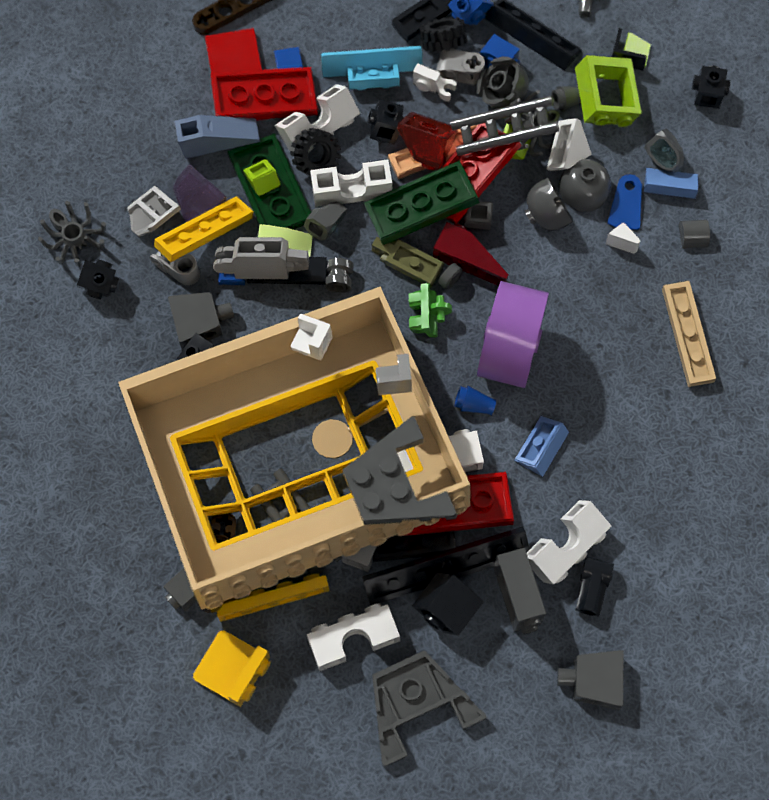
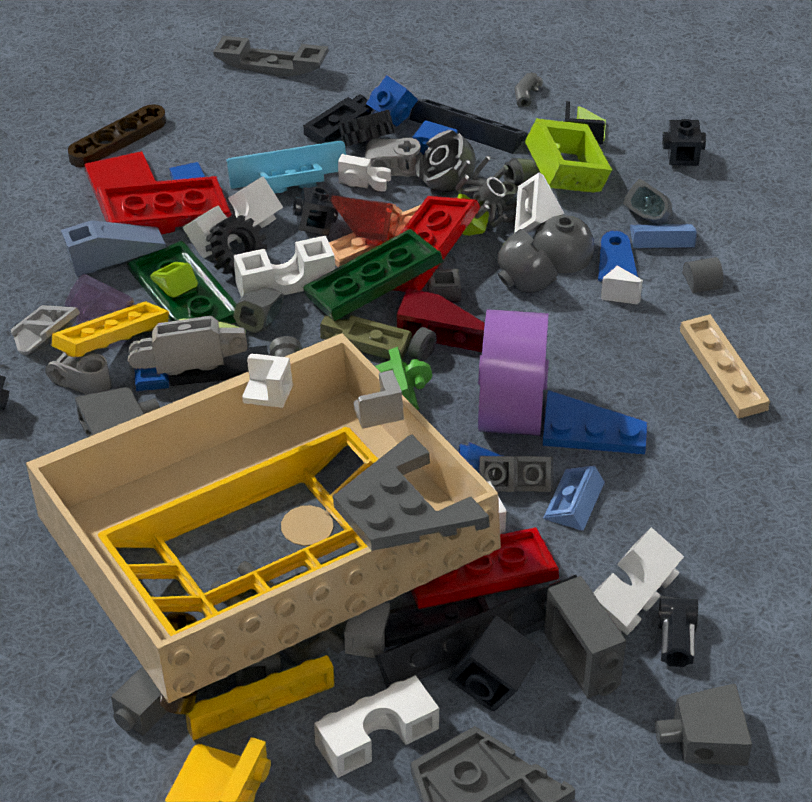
camera: 10 degrees left, 25 degrees down
dark grey bar [451,95,559,156] -> none
none -> dark grey slope [479,456,554,492]
none -> blue wing [543,390,647,454]

